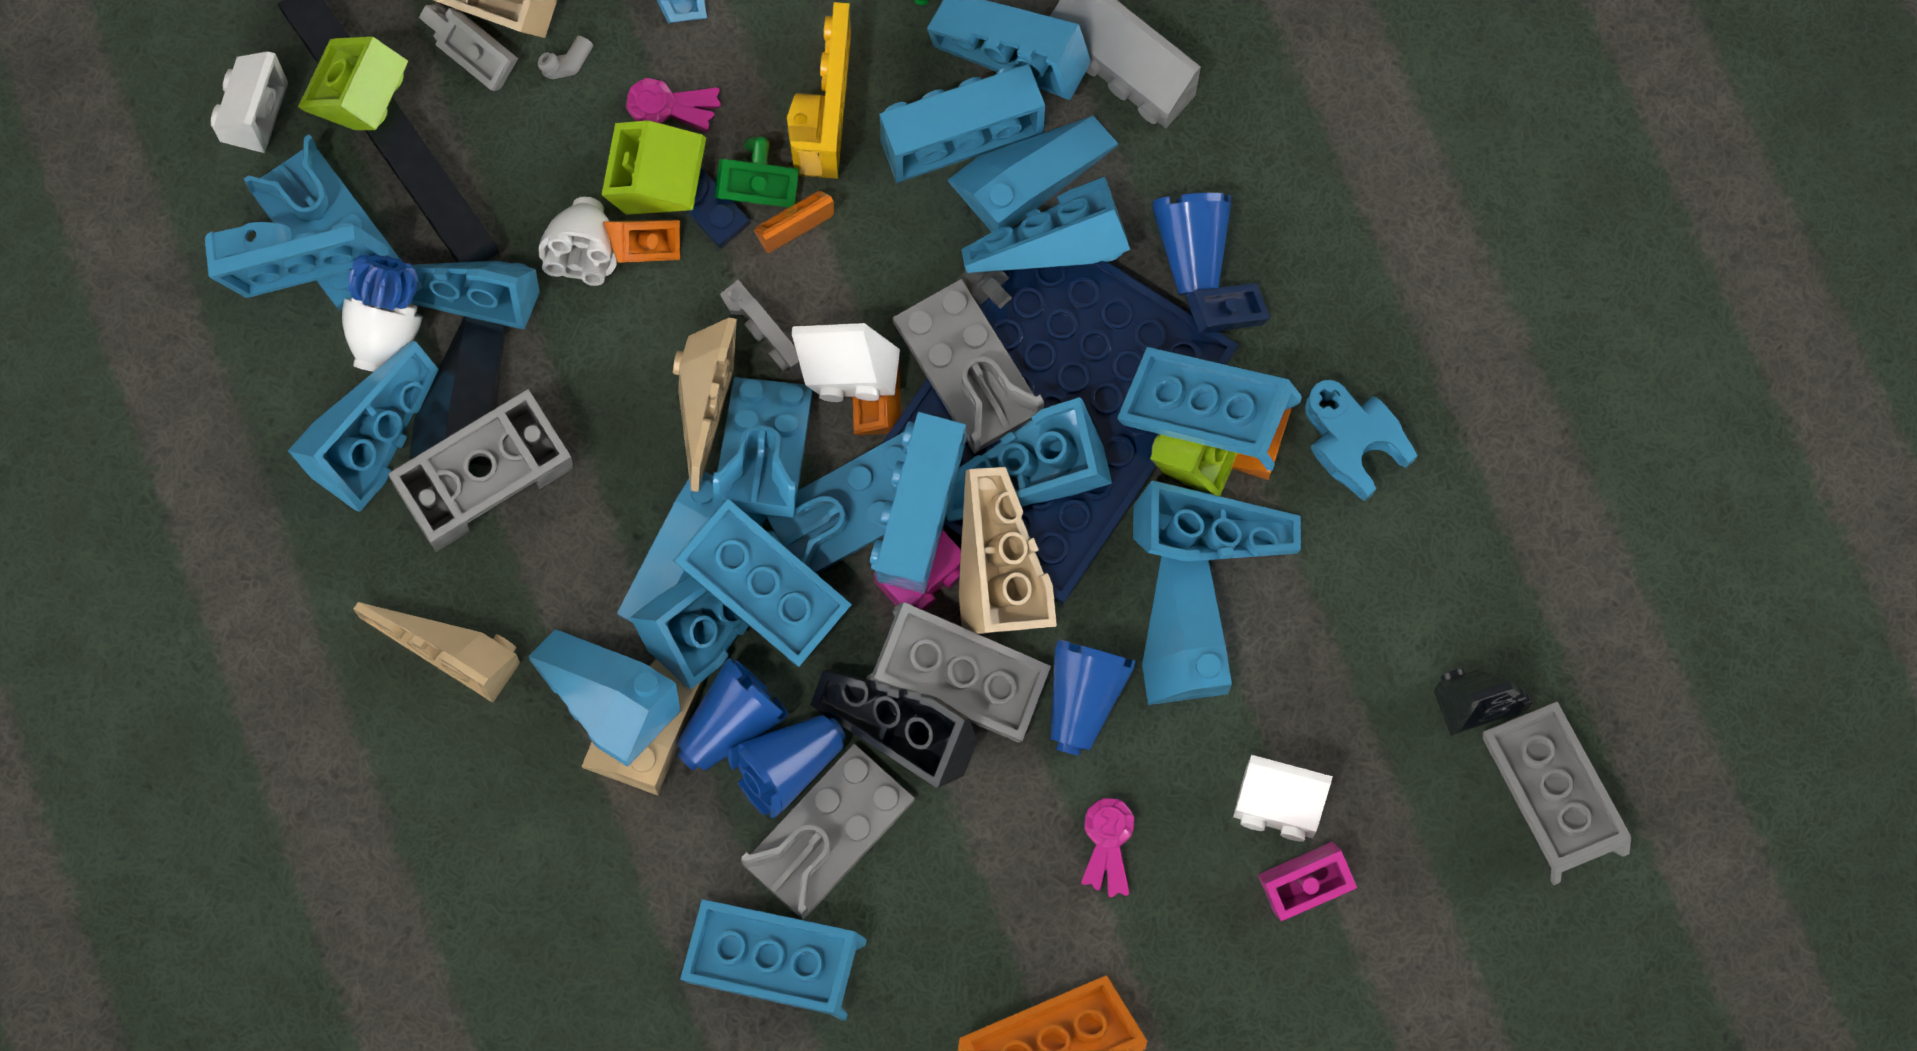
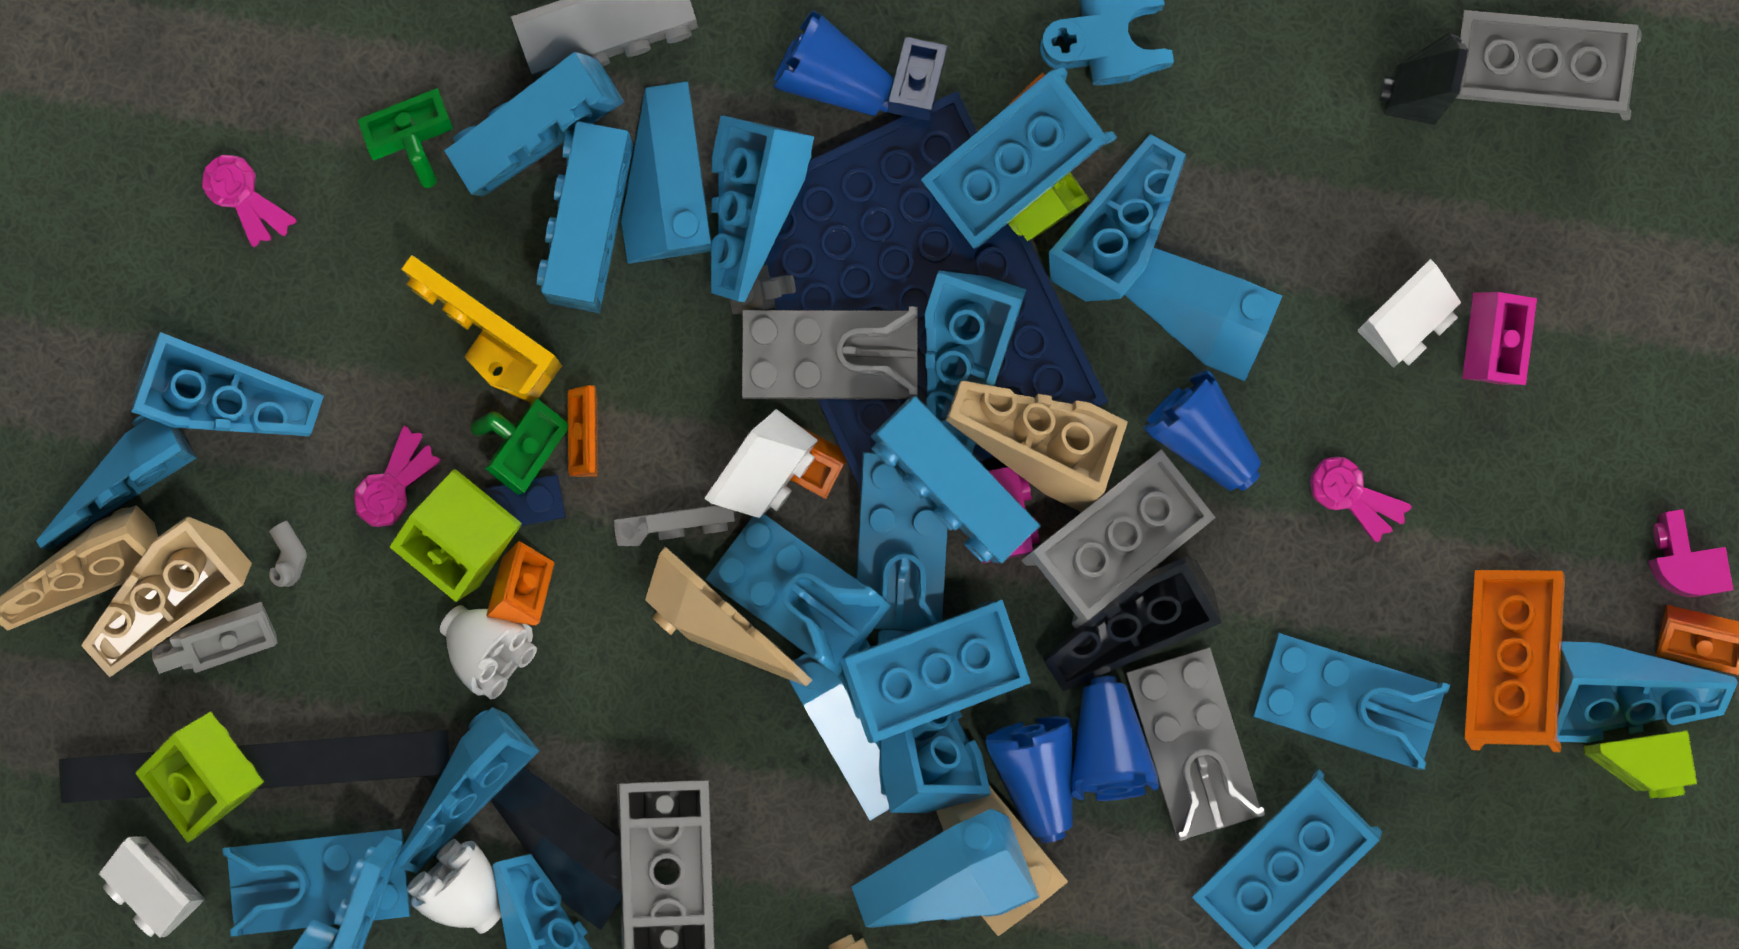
camera: 55 degrees left, 10 degrees up
blue gear [347,253,418,310] -> none
none -> dark azure plate [1252,633,1450,770]

